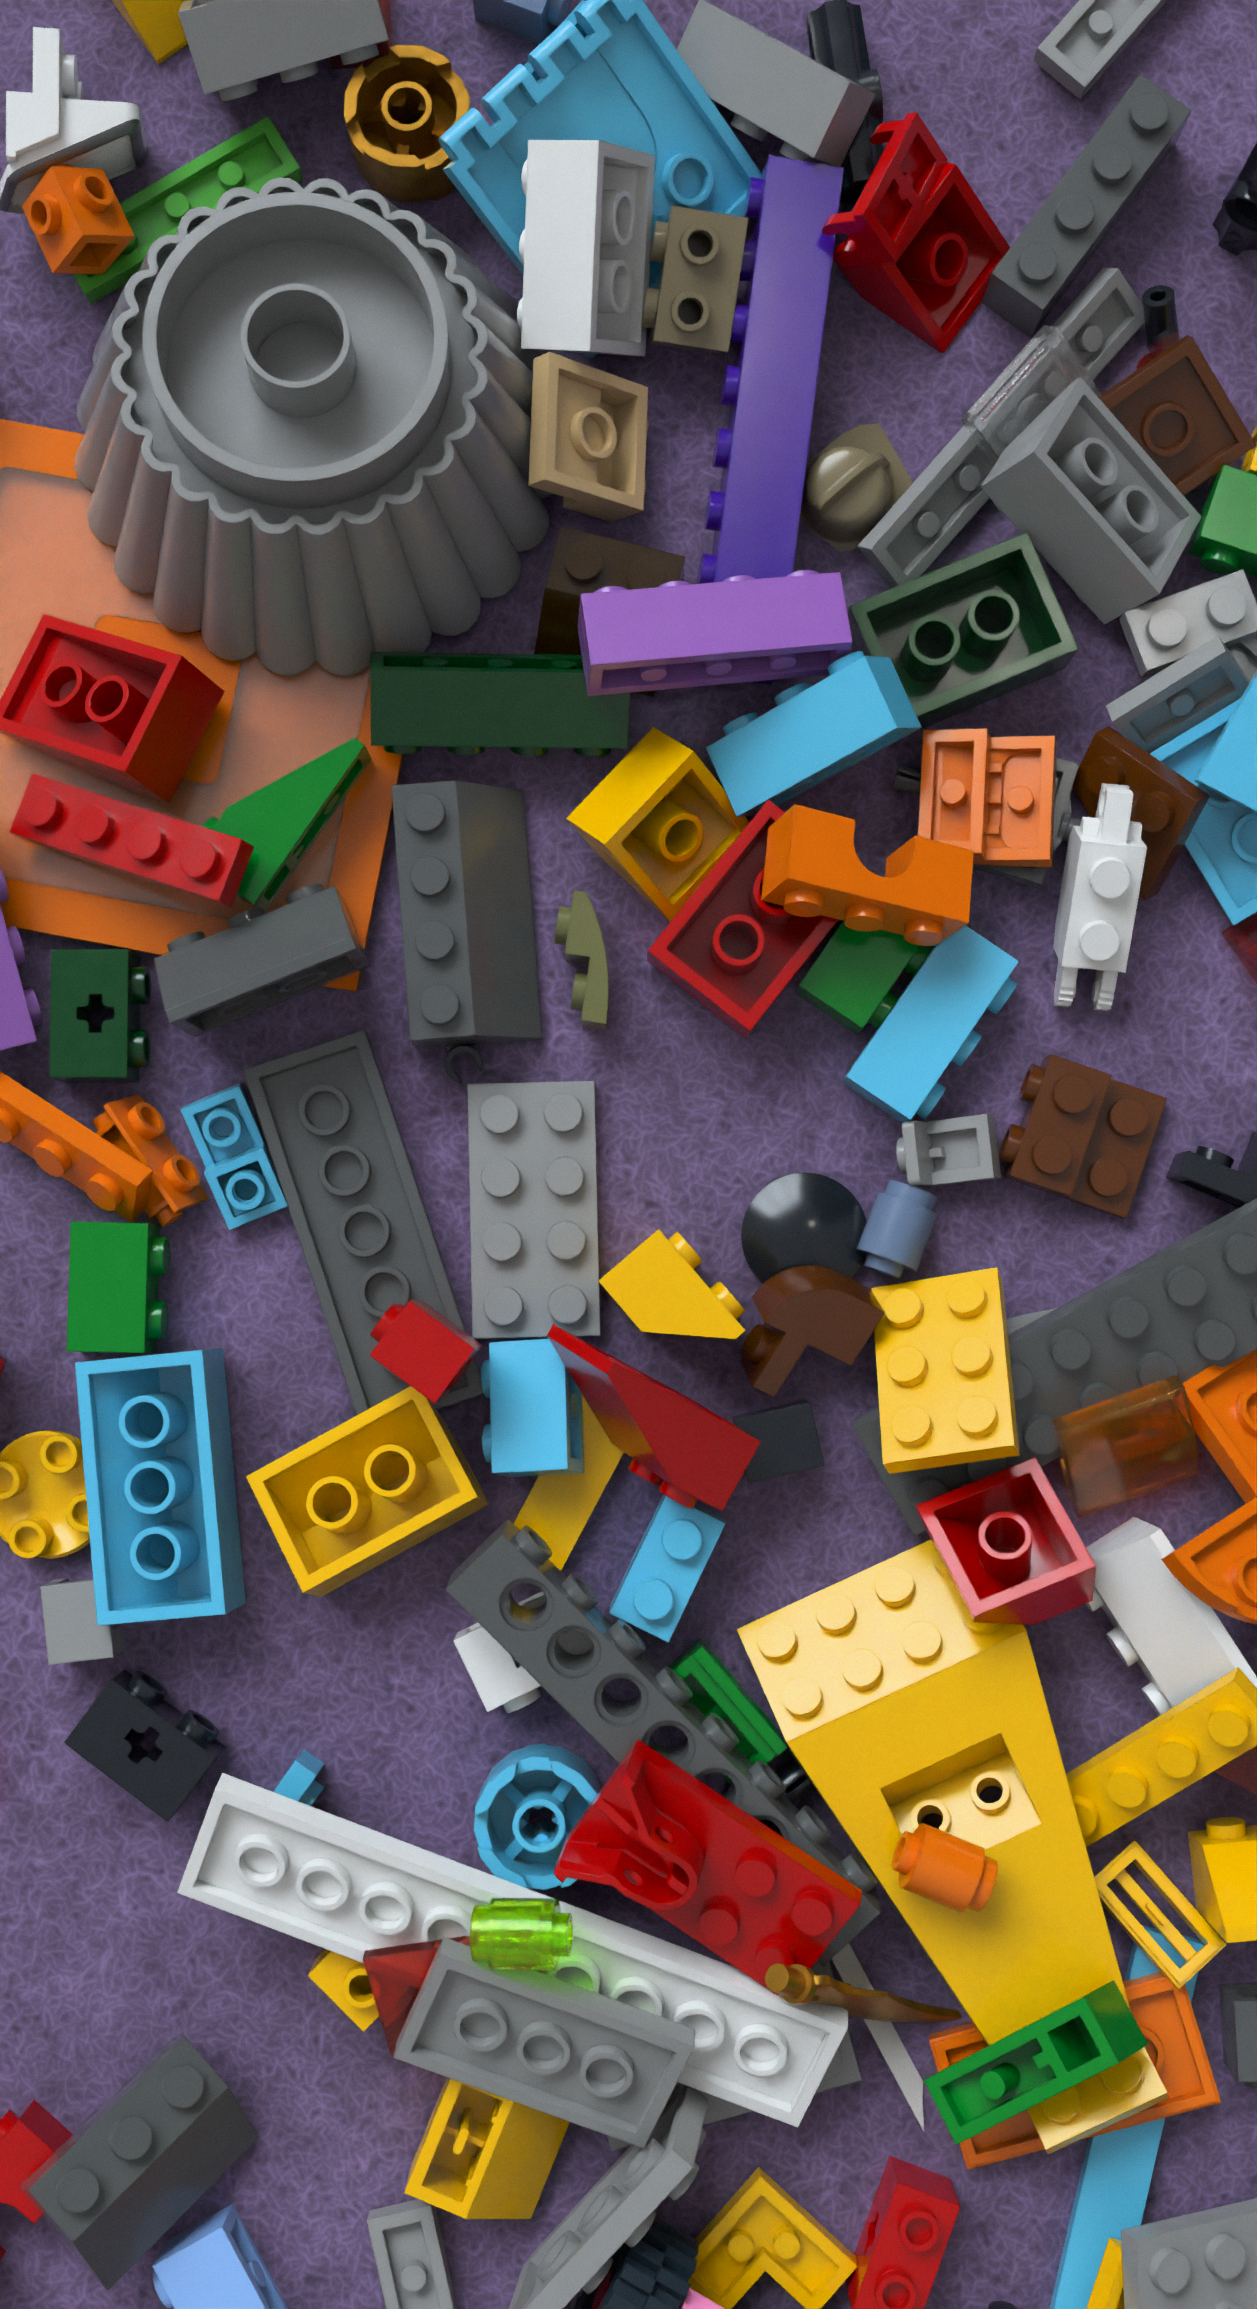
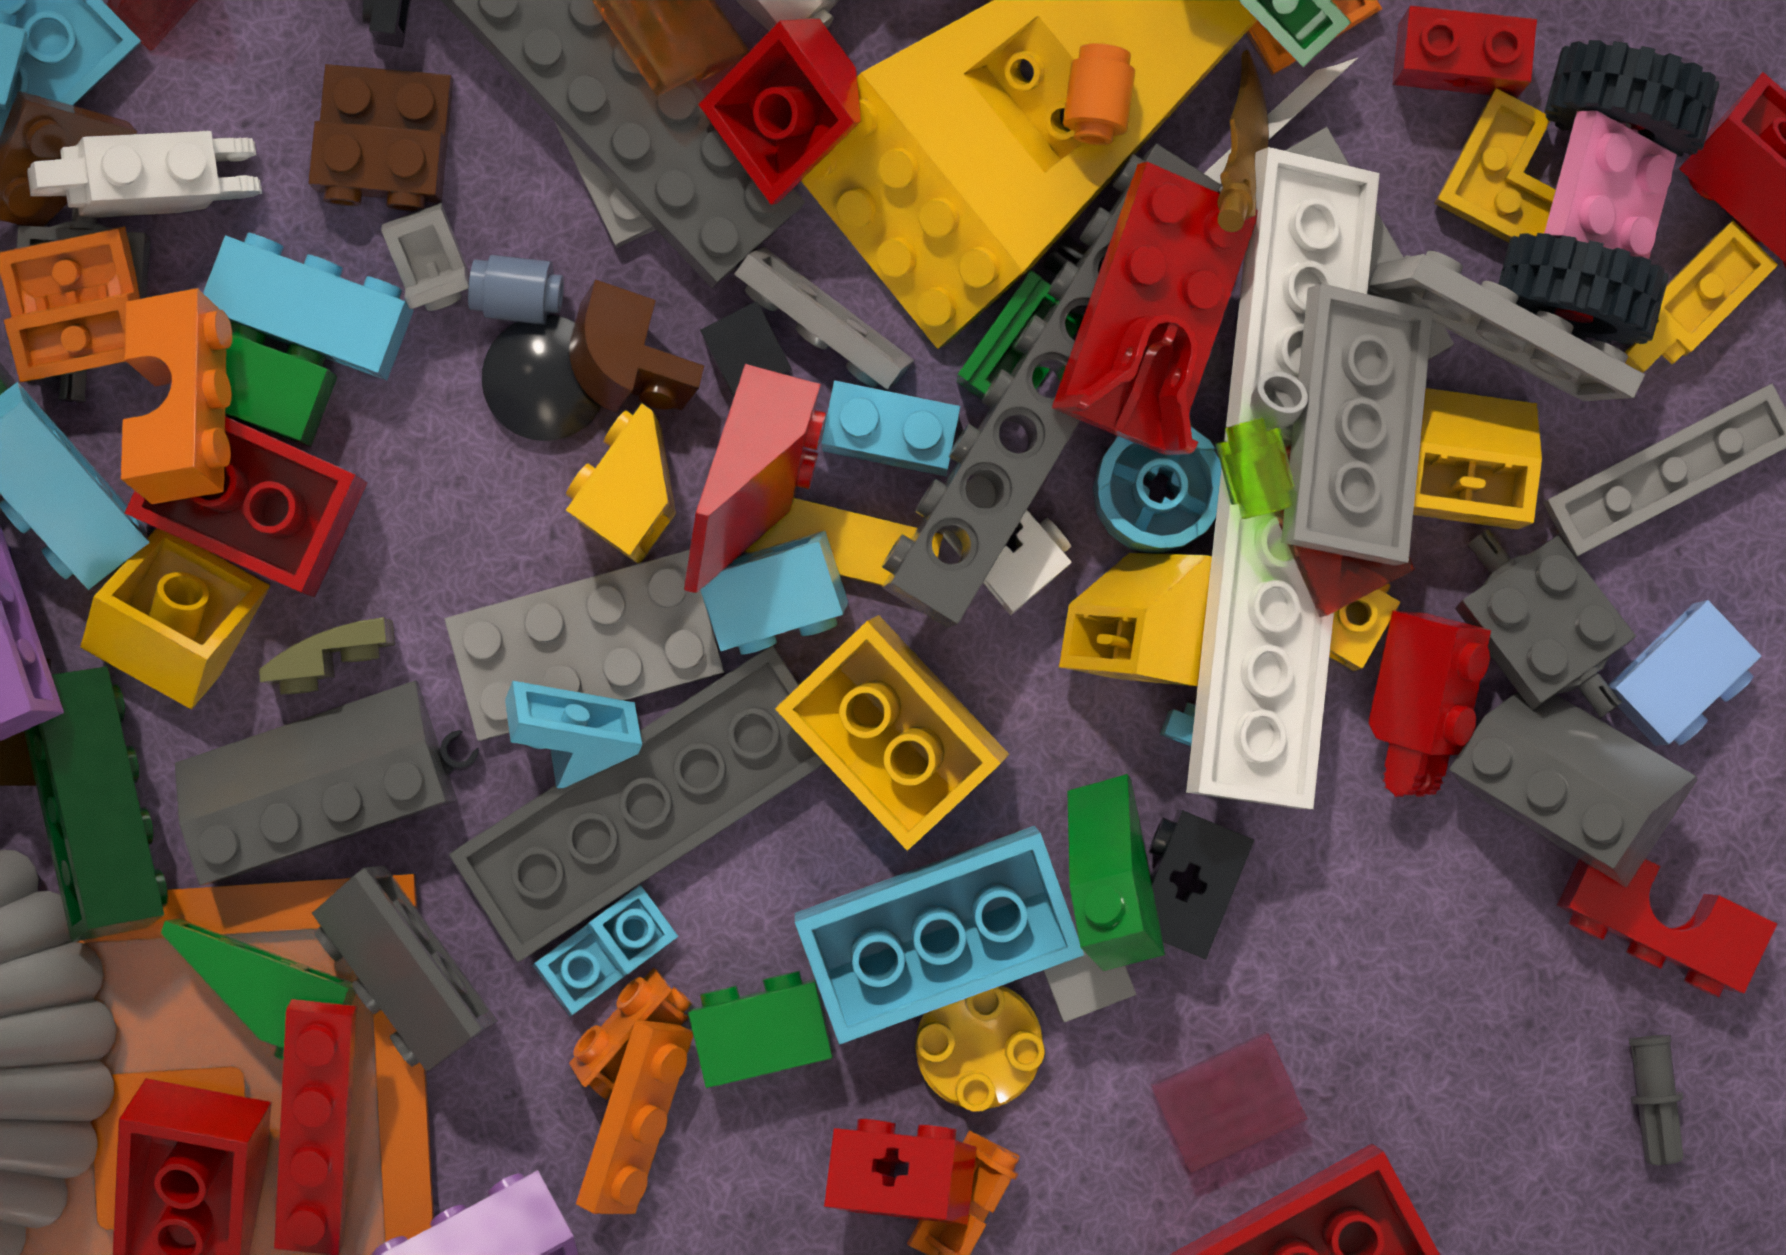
camera: 110 degrees left, 0 degrees up
dark green brick [50,949,151,1083] -> none
red brick [369,1300,483,1404] -> none
yellow plate [871,1267,1020,1474] -> none
none -> medium azure slope [505,681,642,788]
none -> light grey plate [734,247,914,389]
none -> yellow slope [1059,553,1212,686]
none -> green slope [1067,774,1165,971]
none -> light grey hinge [1250,371,1308,429]
none -> red hinge [1368,611,1491,797]
none -> dark grey plate [1455,529,1637,718]

